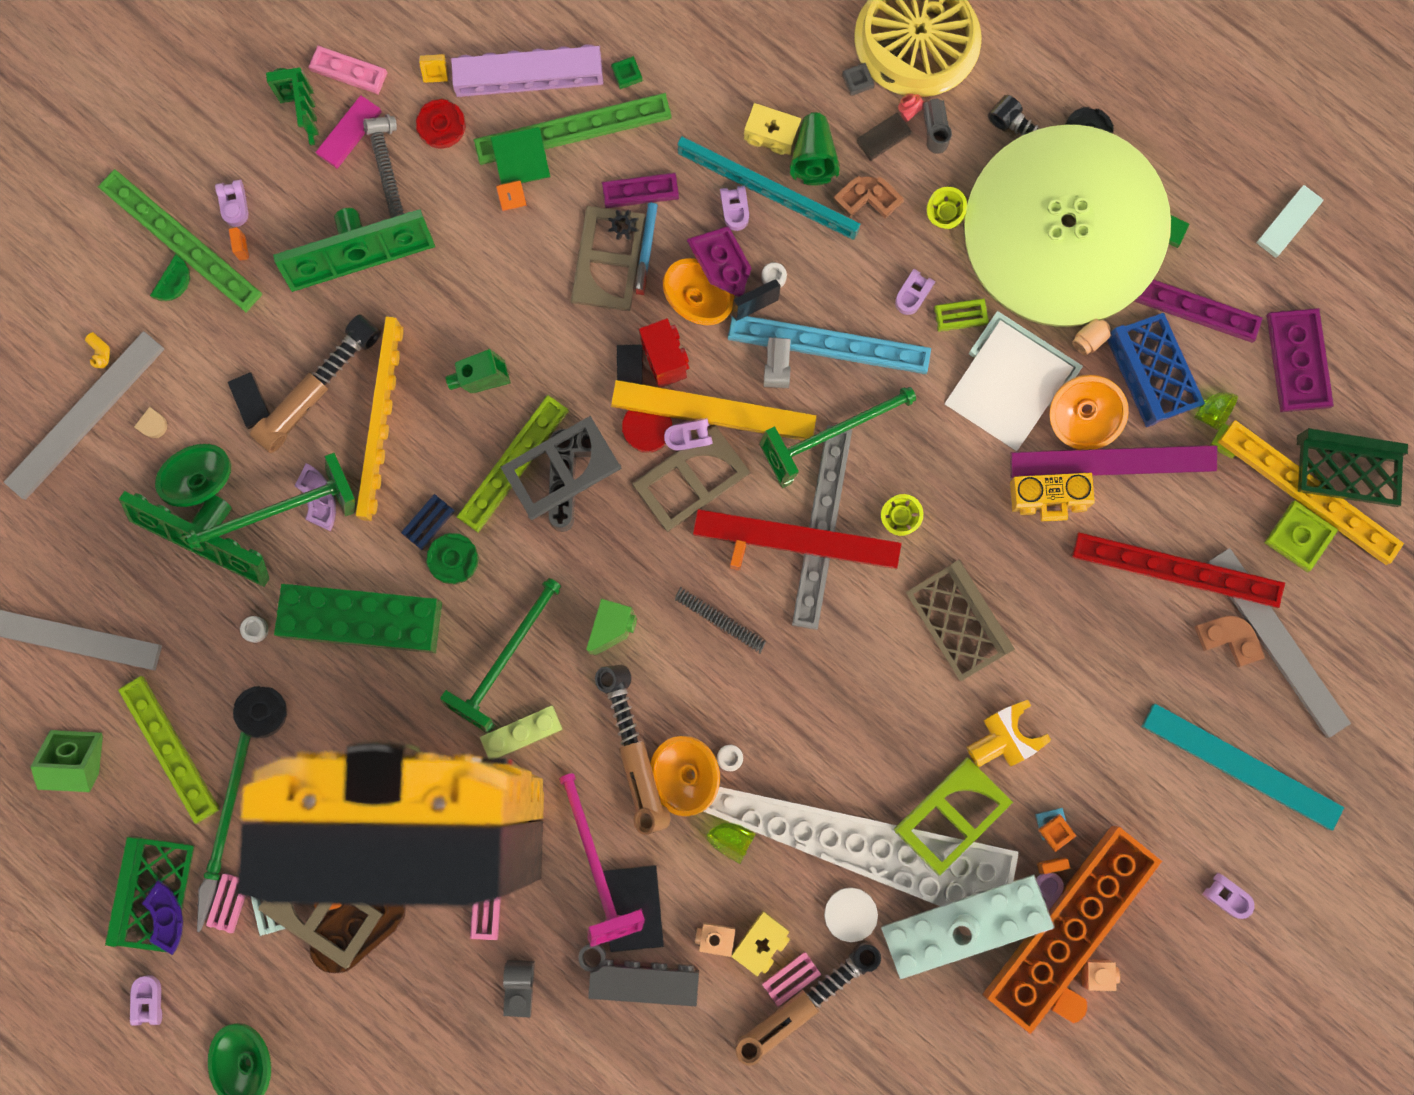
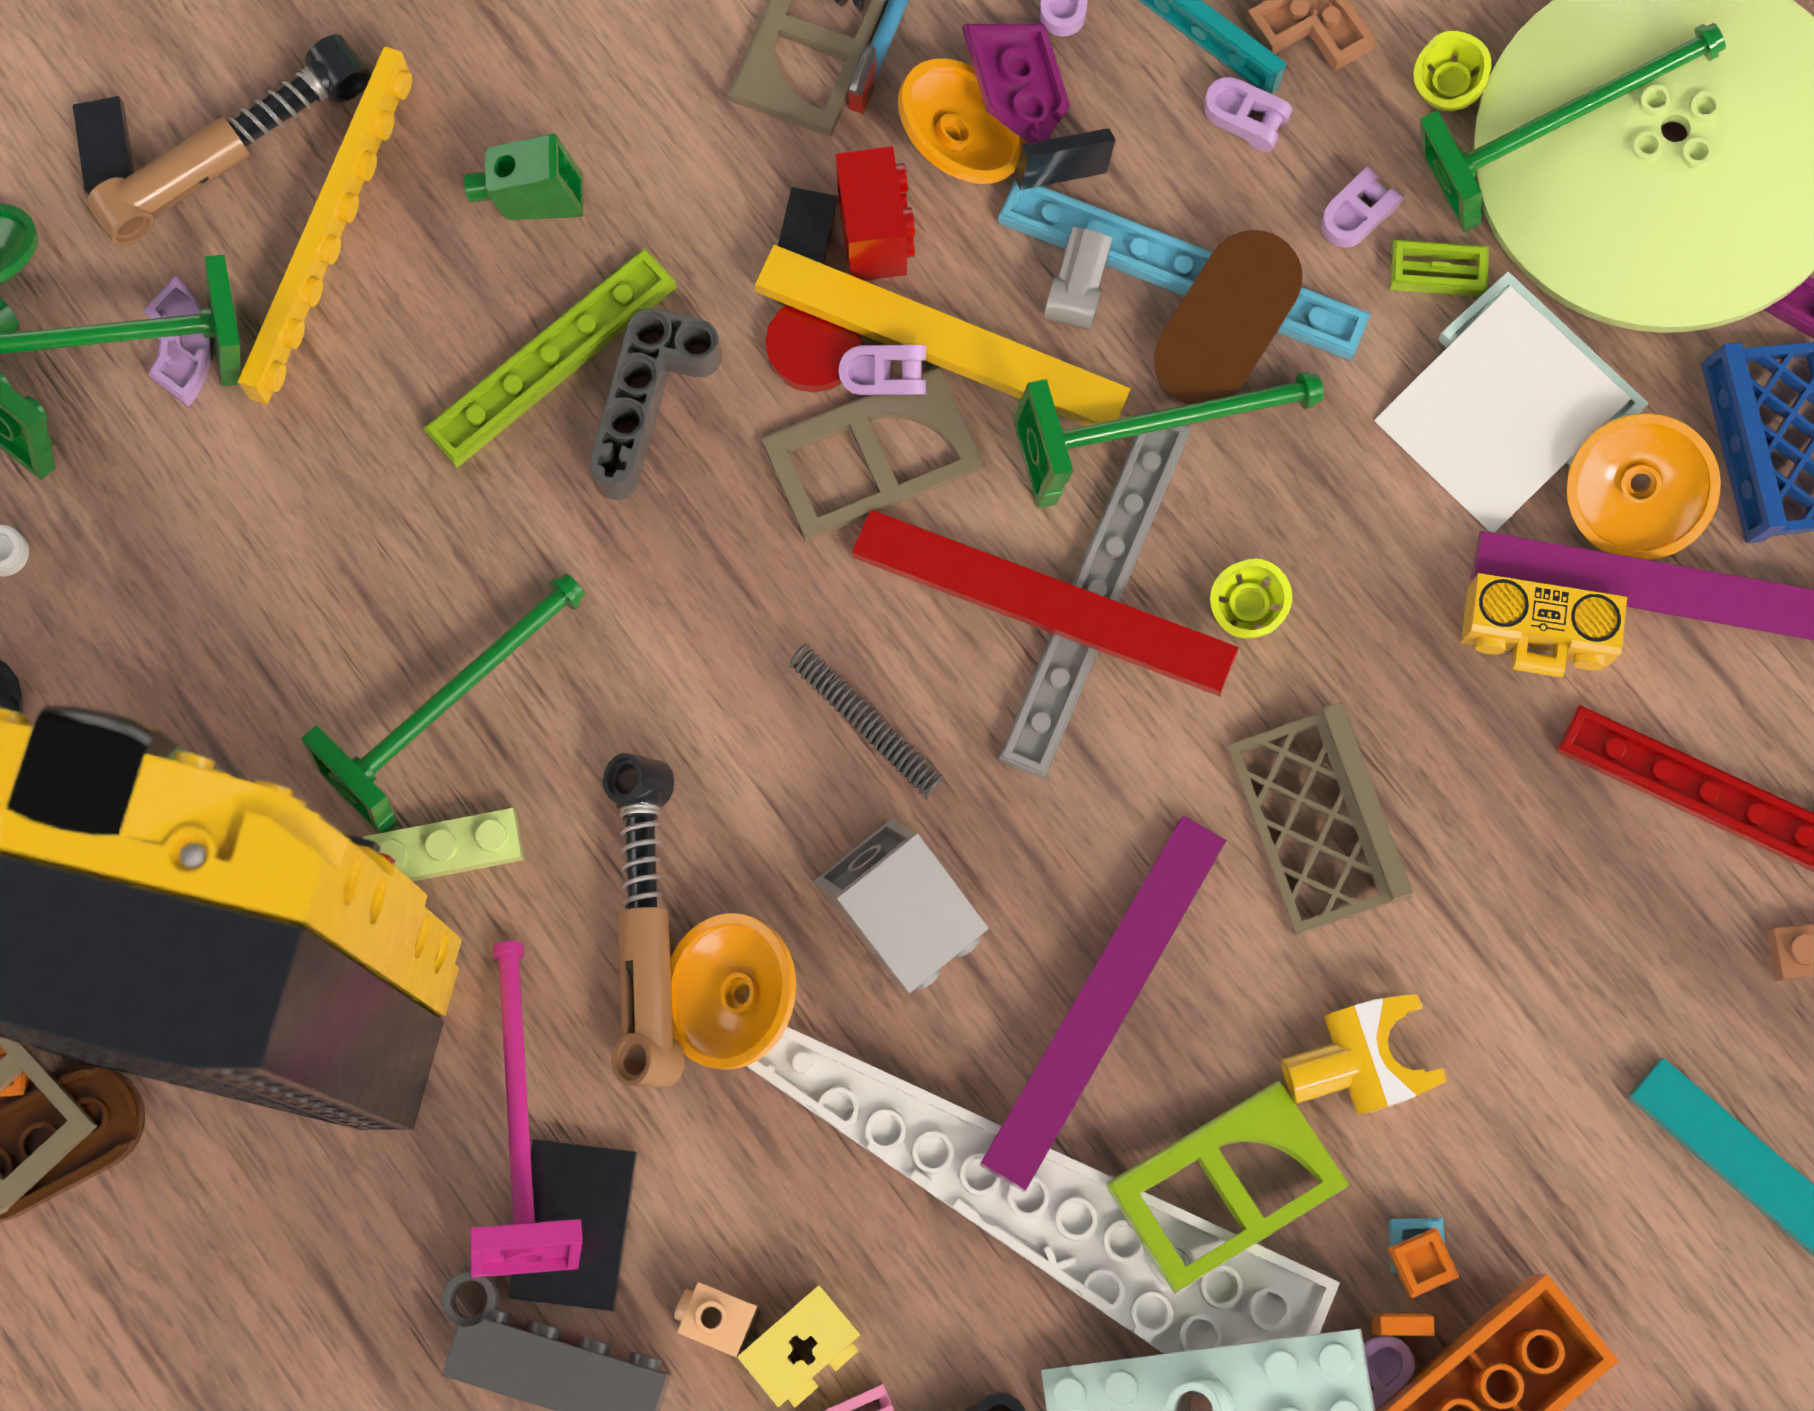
camera: 10 degrees right, 5 degrees down
green brick [274,583,442,654] -> none
dark blue tile [401,494,455,550] -> none
green tile [426,533,479,585] -> none
bright pink tile [470,898,501,940] -> none
dark grey window [501,416,622,521] -> none
dark grey plate [503,960,535,1018] -> none
bright green slope [586,599,637,656] -> none
clear neon green brick [706,823,756,864] -> none
white tile [717,745,743,771] -> none
orange tile [730,540,746,571] -> none
white tile [761,263,787,288] -> none
white tile [824,887,878,942] -> none
light nougat brick [1072,319,1111,356] -> none
none -> slope [813,819,989,994]
none -> magenta tile [979,815,1227,1193]
none -> reddish brown tile [1154,230,1303,406]
none -> lavender plate [1203,77,1292,152]
none -> green tile [1420,23,1726,232]

